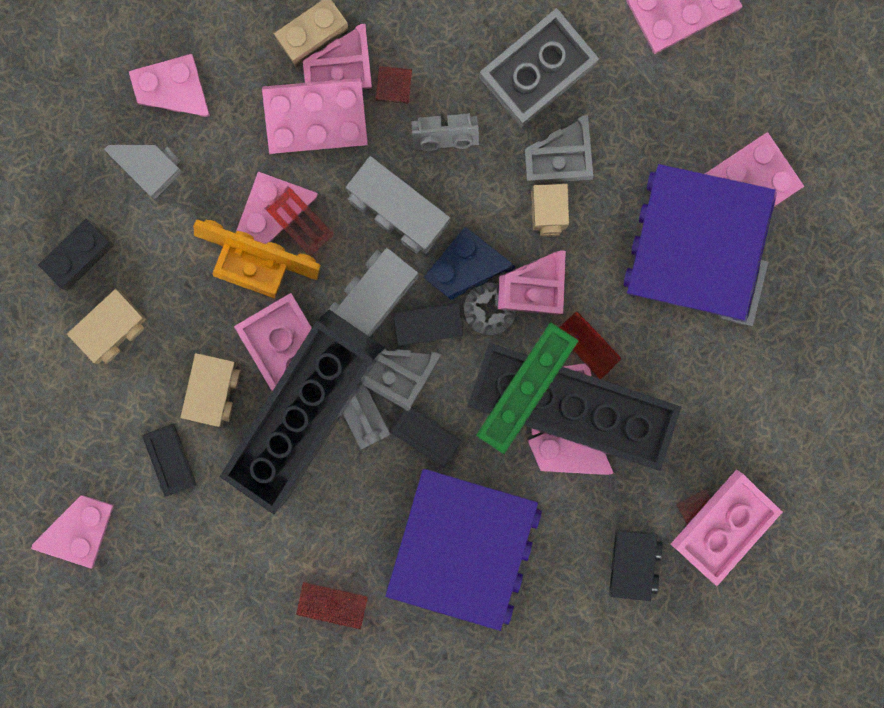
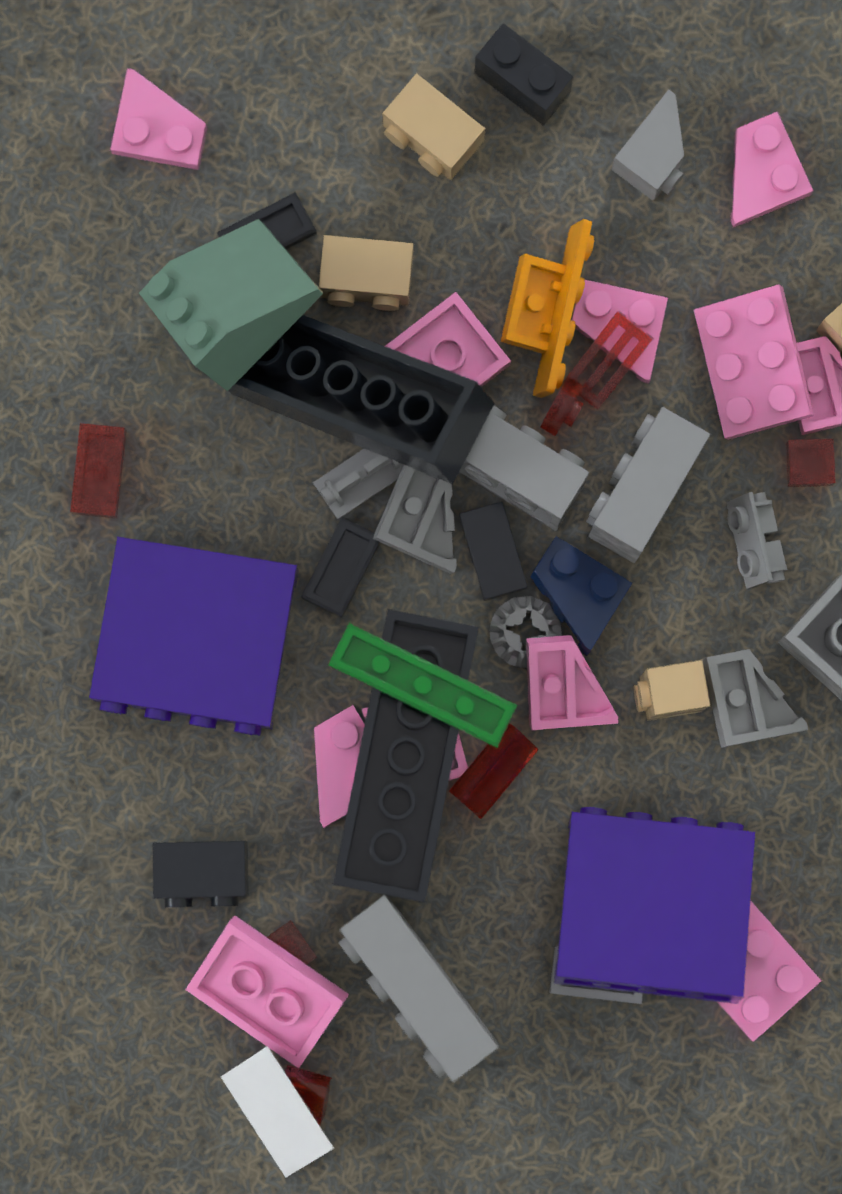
camera: 80 degrees right, 5 degrees down
none -> sand green slope [139,219,323,391]
none -> white sticker [221,1046,334,1177]
none -> clear red plate [284,1065,332,1125]
none -> light grey brick [339,895,498,1082]
none -> clear red plate [540,378,585,436]

